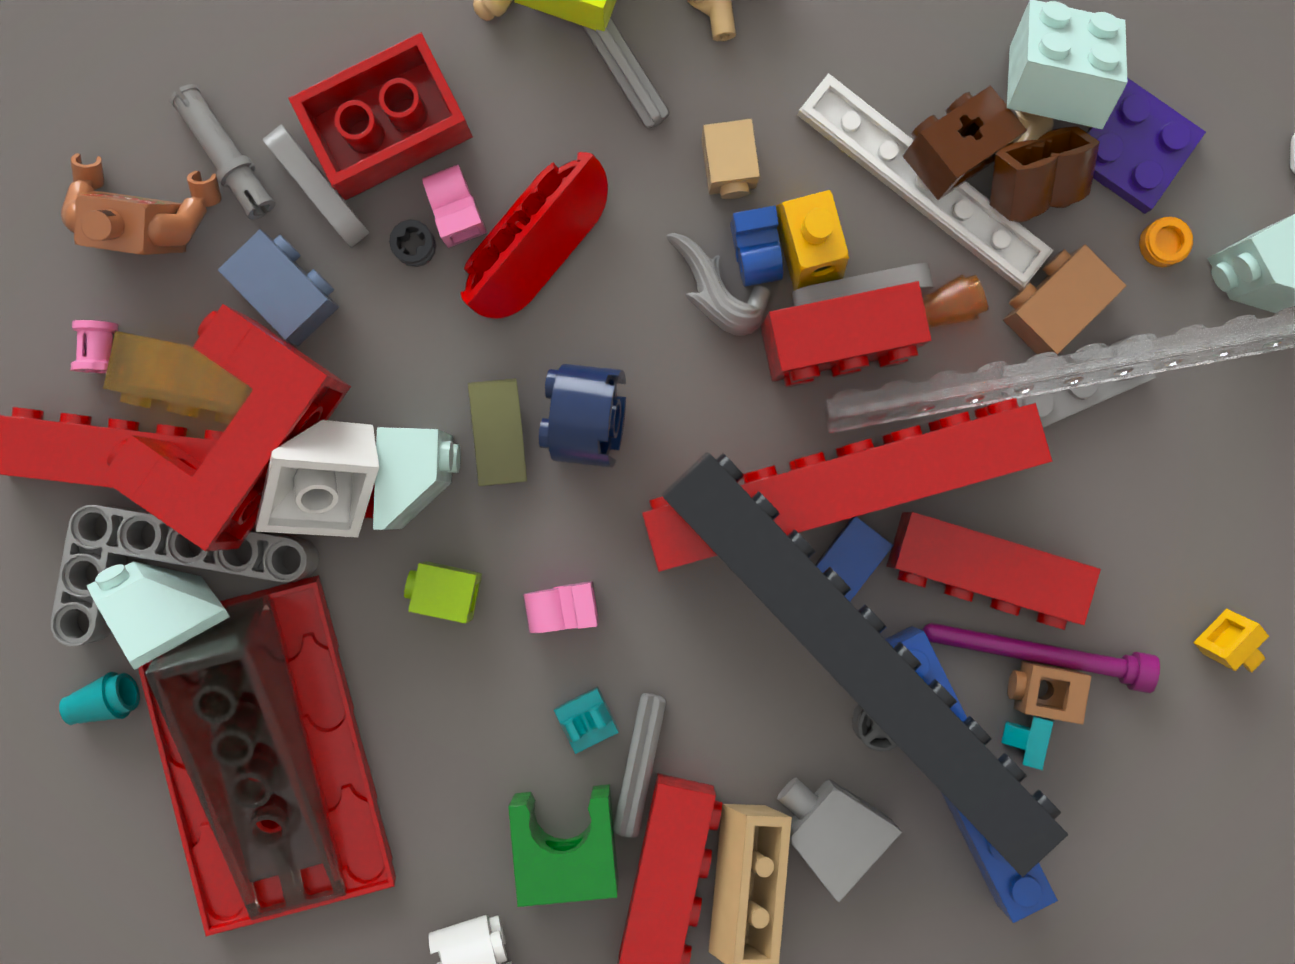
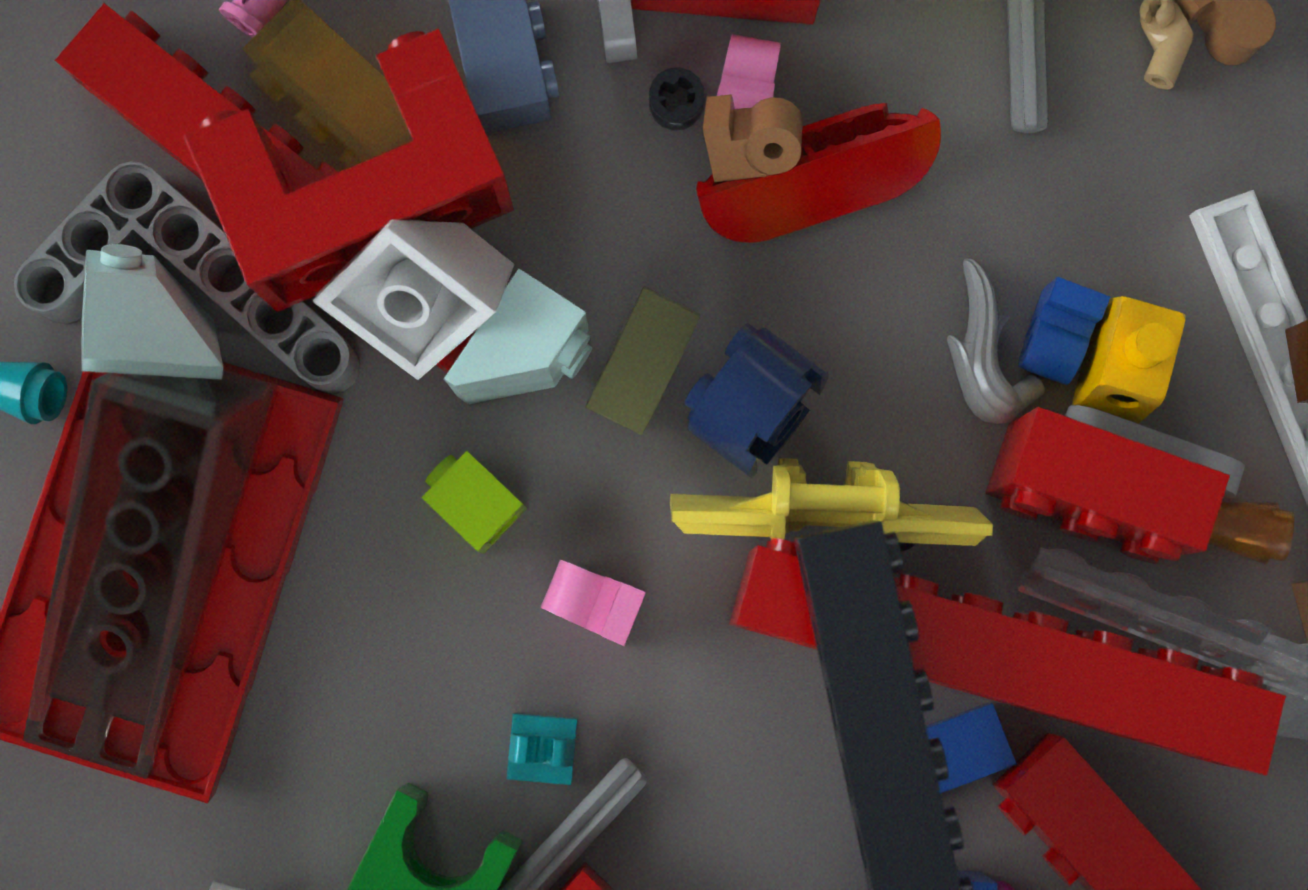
camera: 30 degrees right, 5 degrees down
tan brick [701,119,760,199] -> none
none -> light yellow piece [670,458,993,551]
none -> medium nougat leg [703,94,803,182]

